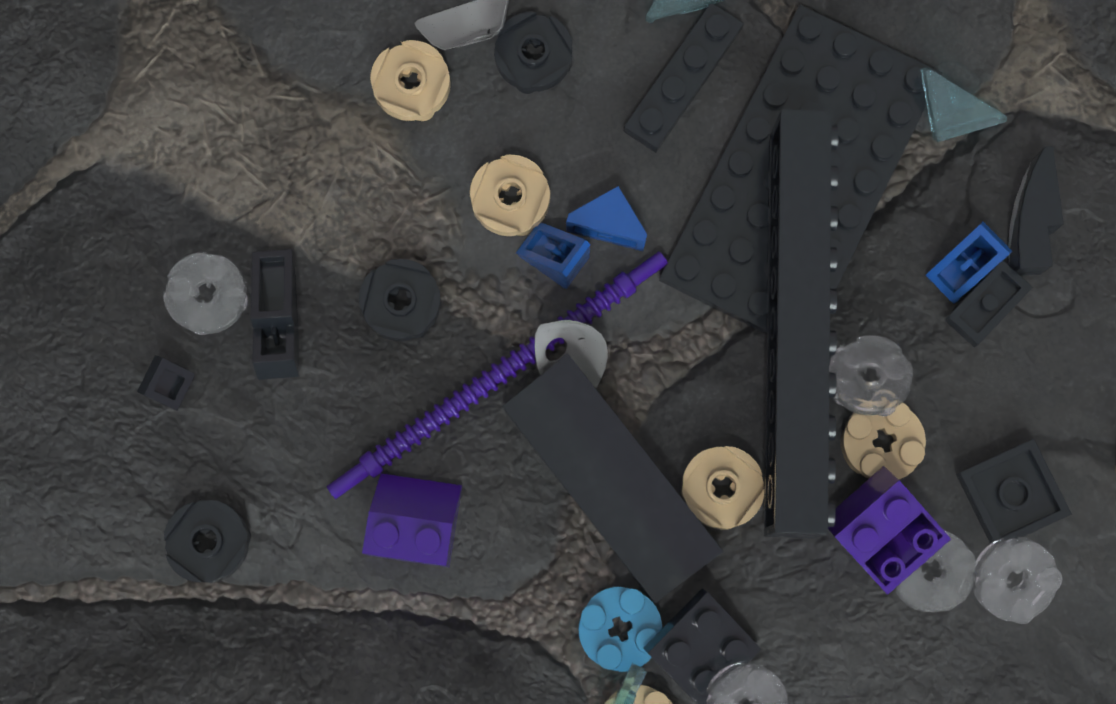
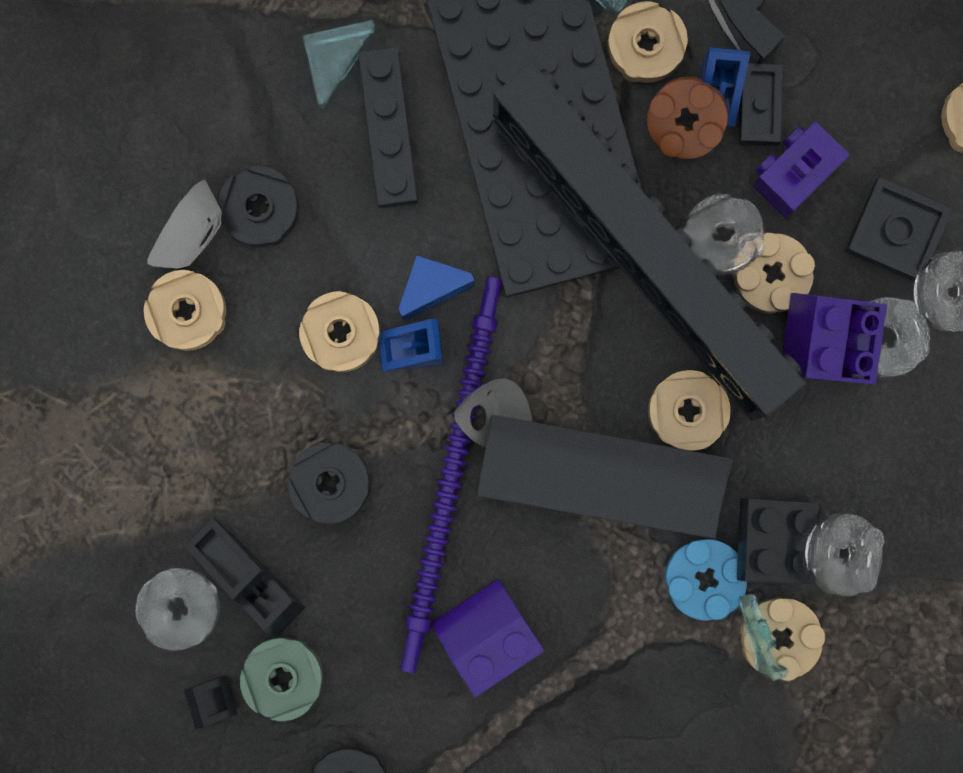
camera: 40 degrees left, 5 degrees up
none -> sand green plate [240,637,324,721]
none -> tan plate [607,1,688,83]
none -> dark orange plate [647,76,728,159]
none -> dark purple brick [752,121,850,219]

